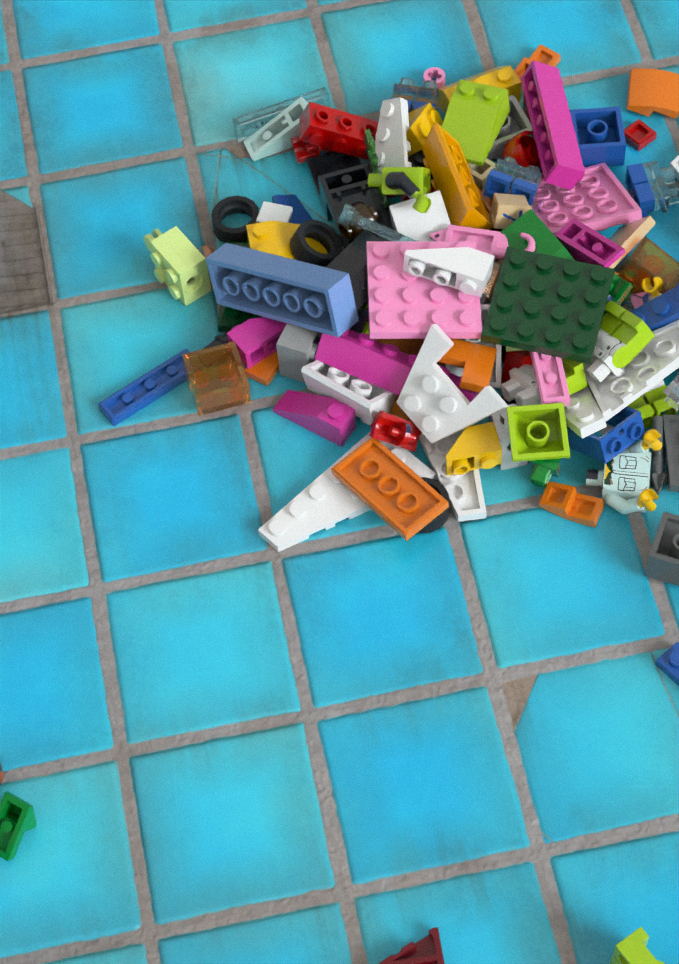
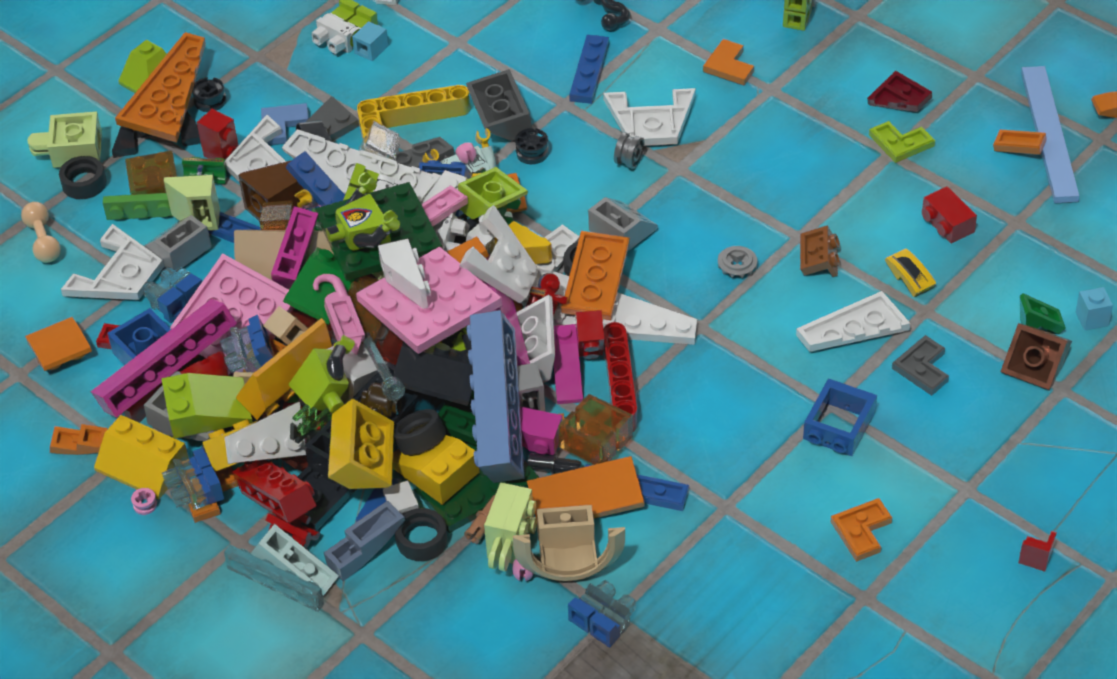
camera: 130 degrees left, 10 degrees down
none -> sand blue slope [324,501,405,581]
none -> lime torso [326,172,400,250]
none -> yellow slope [328,399,394,489]
none -> bright pink hinge [455,142,477,164]
none -> bright pink hinge [512,559,533,581]
none -> tan piece [513,505,625,581]
none -> black wheel [515,128,549,164]
none -> orange tile [527,456,645,519]
none -> hips [568,580,636,648]
none -> red brick [575,310,605,359]
none -> light grey slope [588,197,658,251]
none -> white wing [603,88,696,146]
none -> red beam [603,322,637,434]
none -> flat silver wheel [614,132,645,169]
none -> orange tile [703,39,754,85]
none -> light grey gear [718,246,757,278]
none -> white wing [796,291,910,352]
none -> dark orange bracket [800,225,840,277]
none -> blue window [803,378,877,456]
none -> lime tile [869,121,935,163]
none -> yellow slope [885,249,937,297]
none -> dark grey tile [892,335,949,396]
none -> red brick [922,186,977,244]

